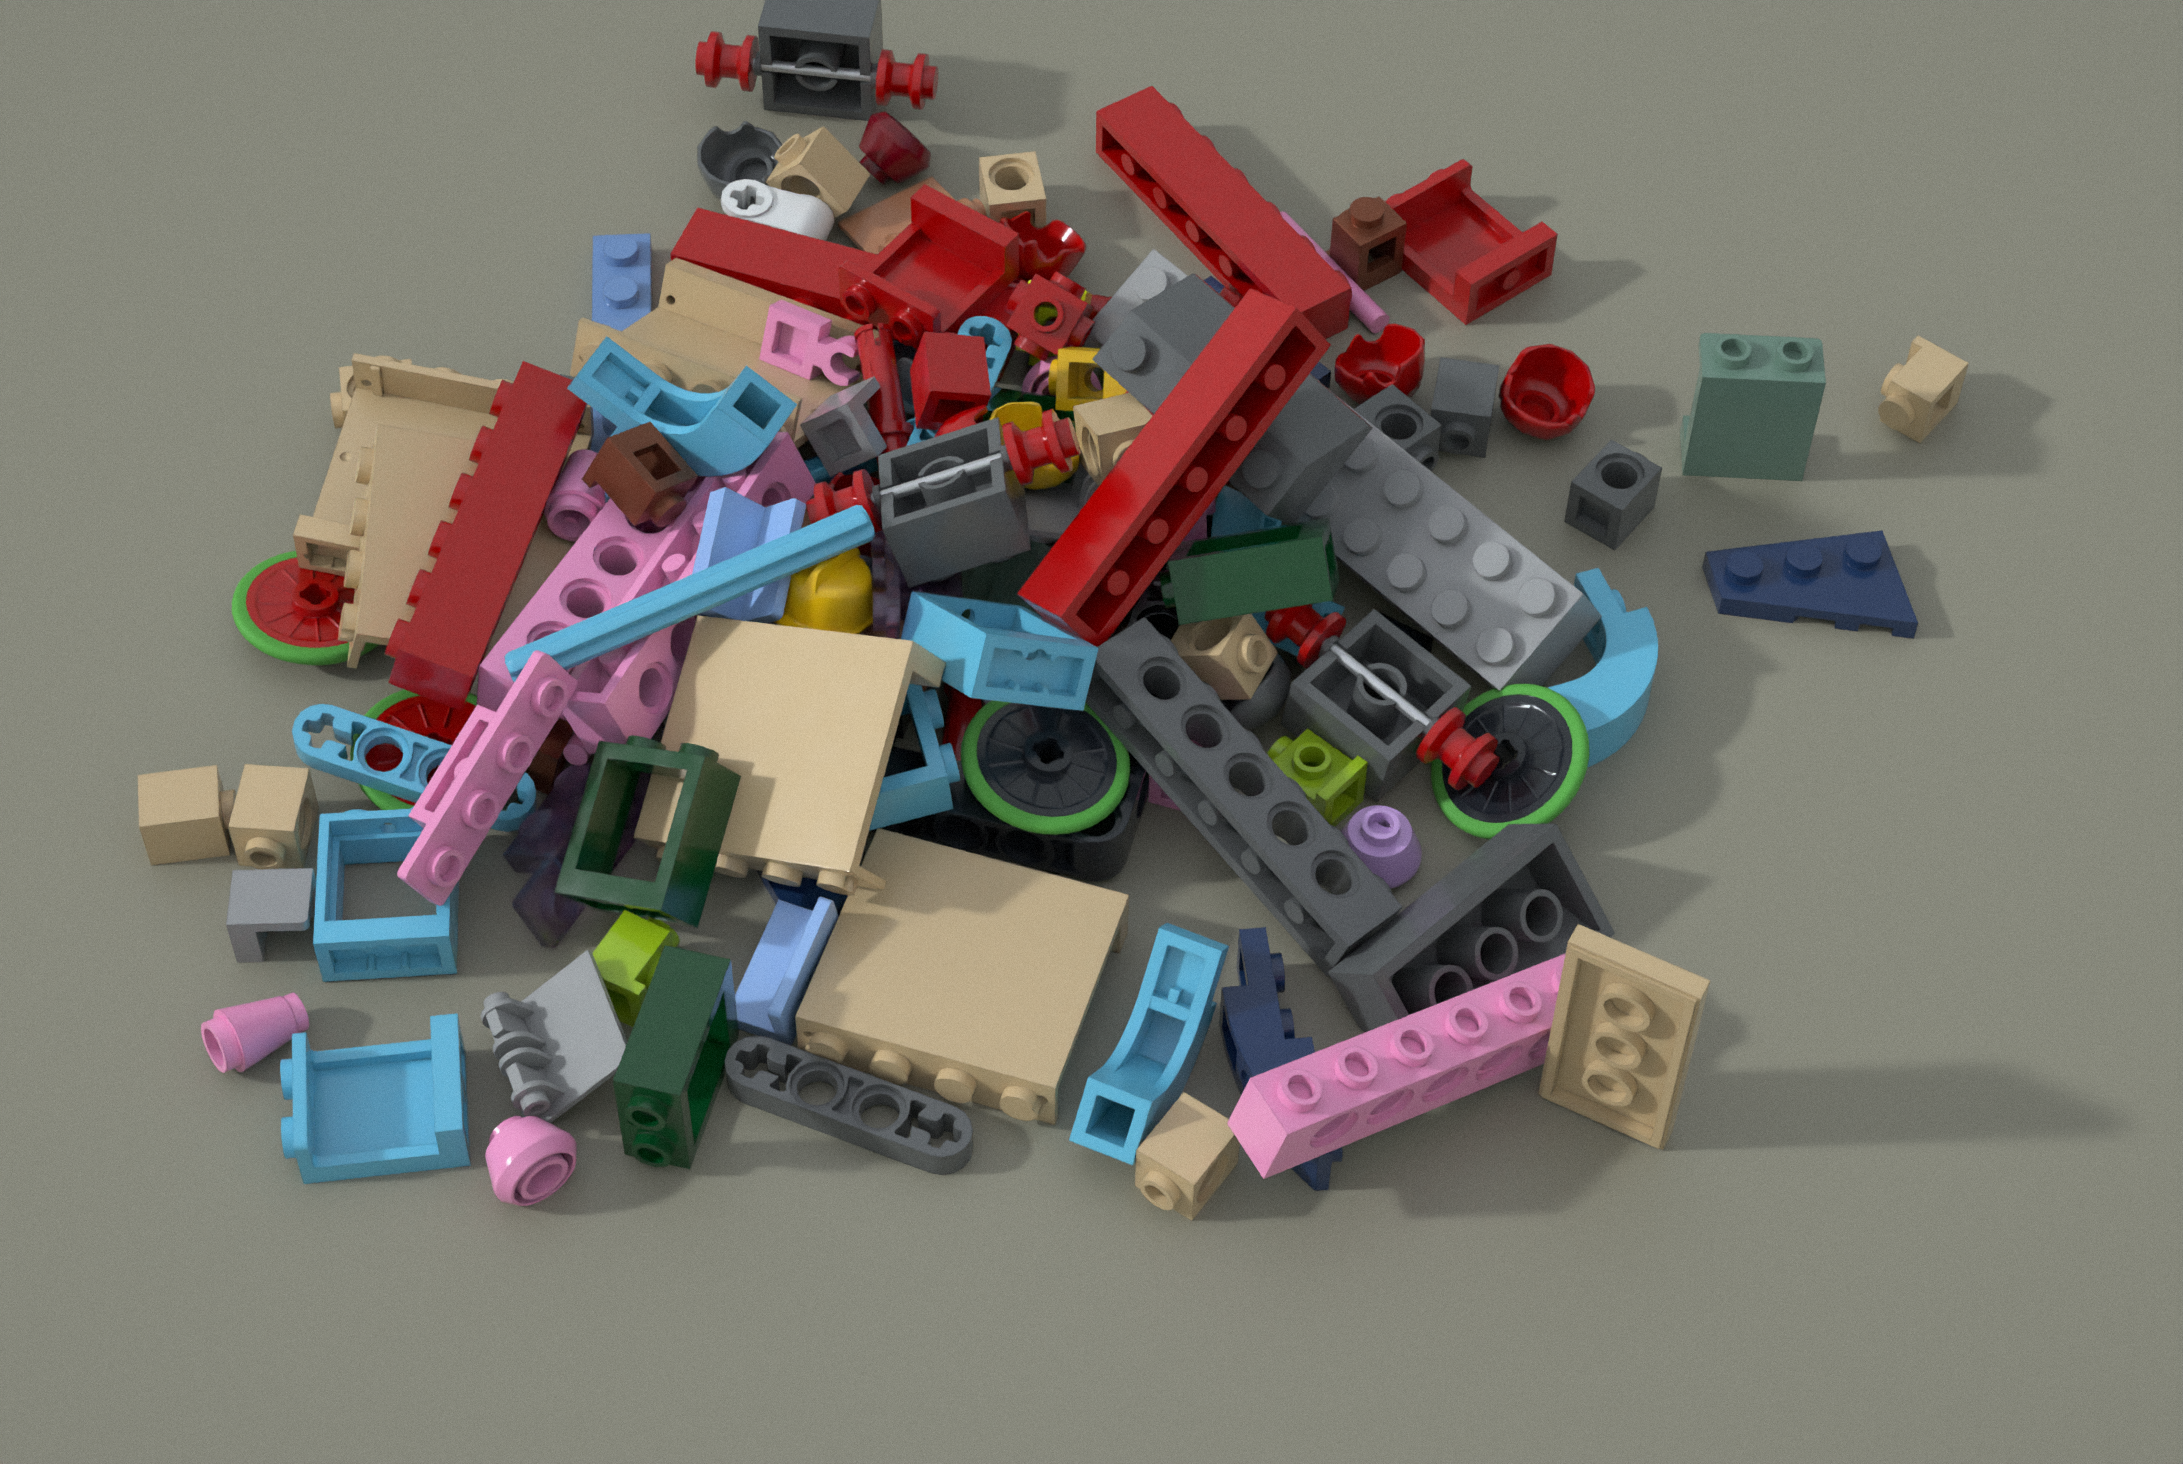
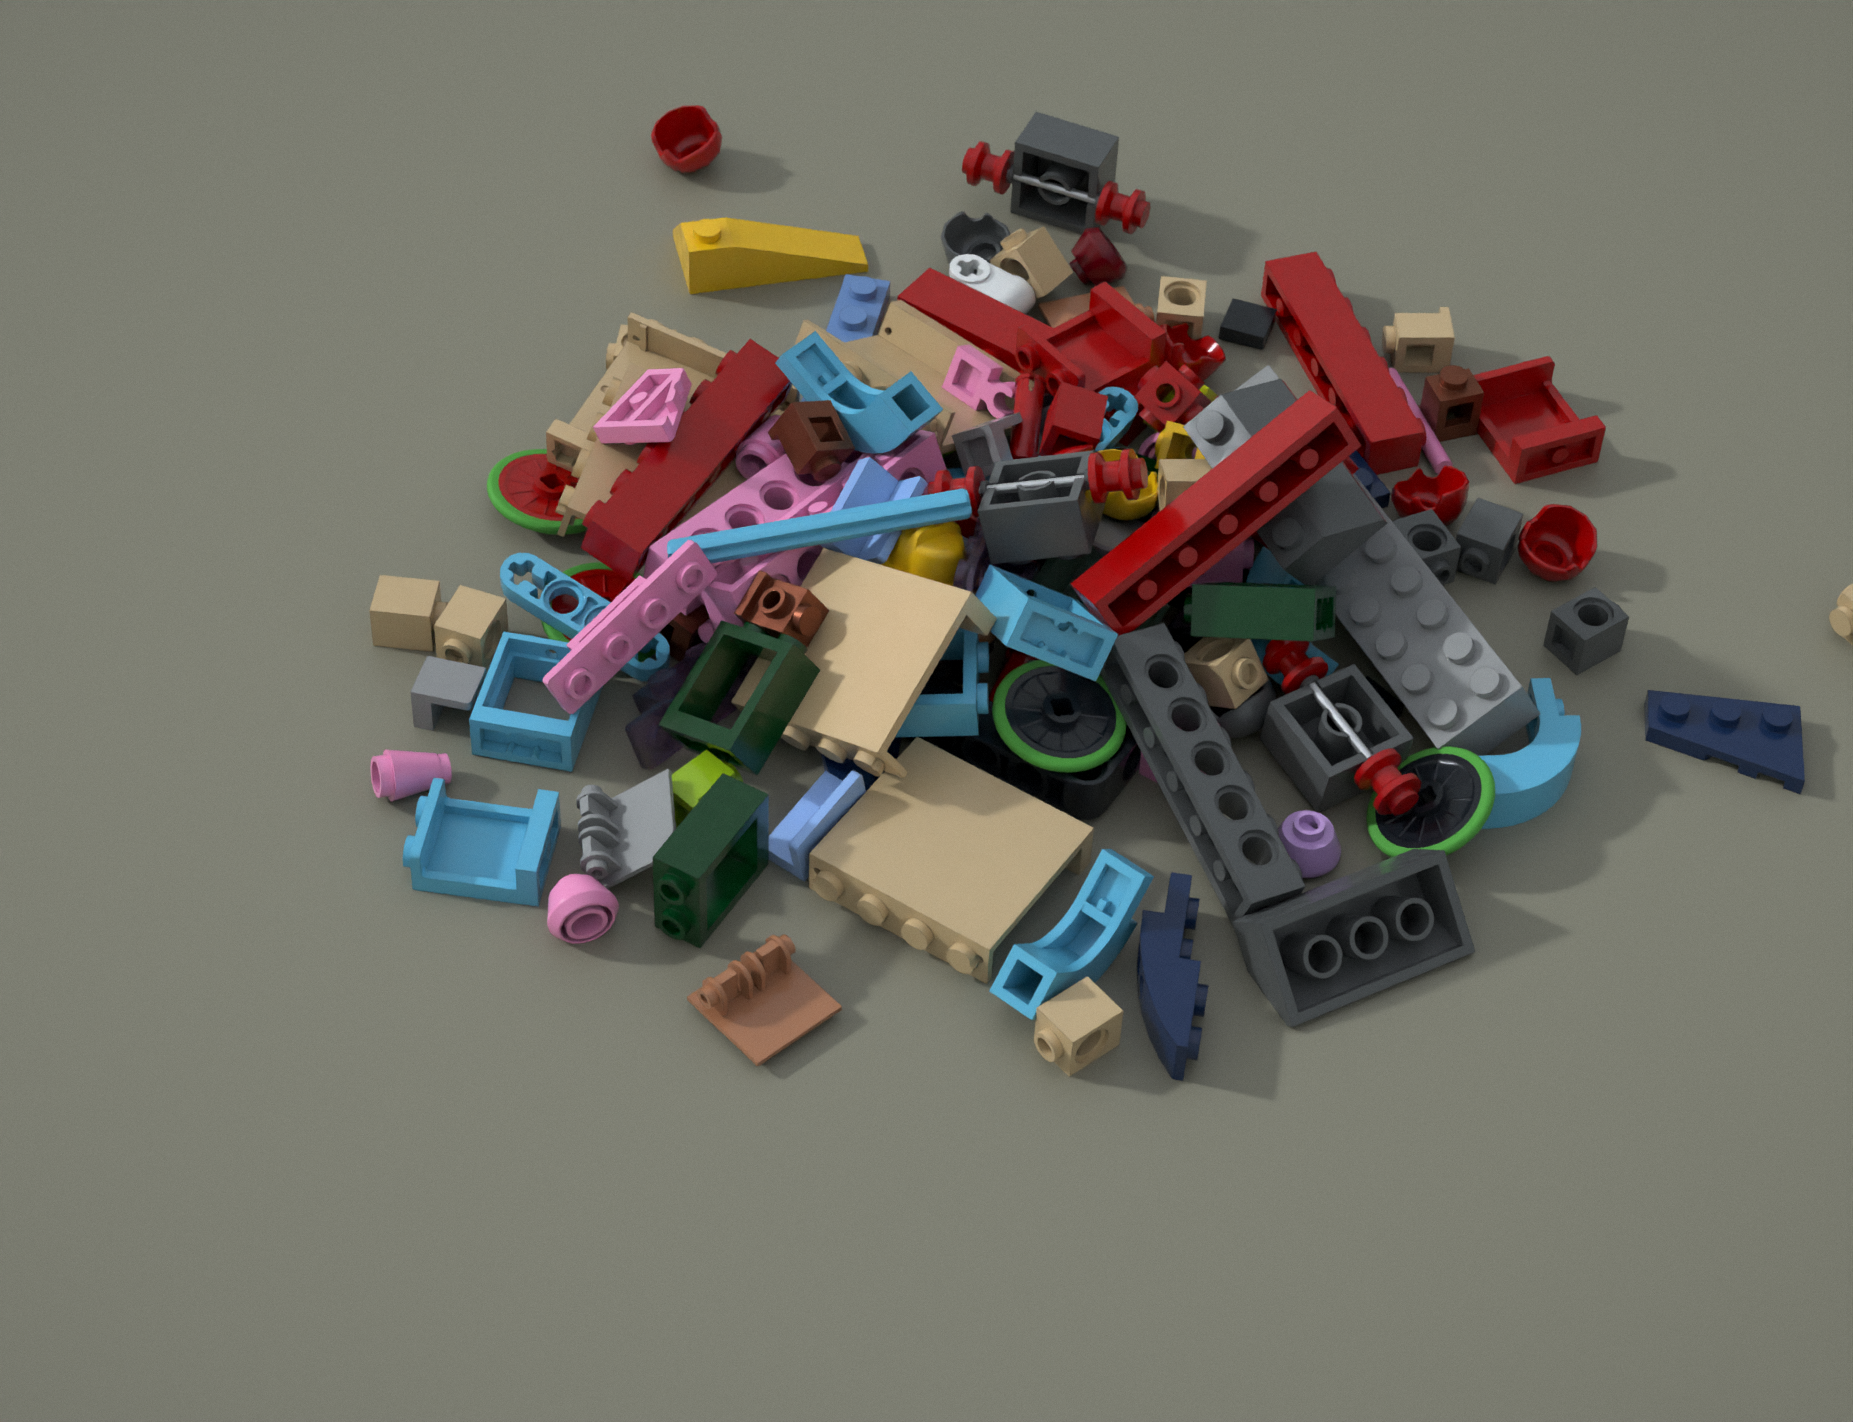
camera: 15 degrees right, 5 degrees down
dark grey beam [725,1035,973,1175] -> none
bright pink brick [1227,953,1566,1179] -> none
lime brick [1267,728,1368,827] -> none
tan tile [1538,924,1711,1150] -> none
sand green panel [1680,333,1826,481] -> none
none -> bright pink wing [593,368,692,445]
none -> red hair [651,105,722,173]
none -> yellow wedge [673,217,868,294]
none -> nougat hinge [687,934,842,1067]
none -> copper brick [734,571,830,647]
none -> black tile [1219,298,1277,350]
none -> tan brick [1382,307,1455,373]

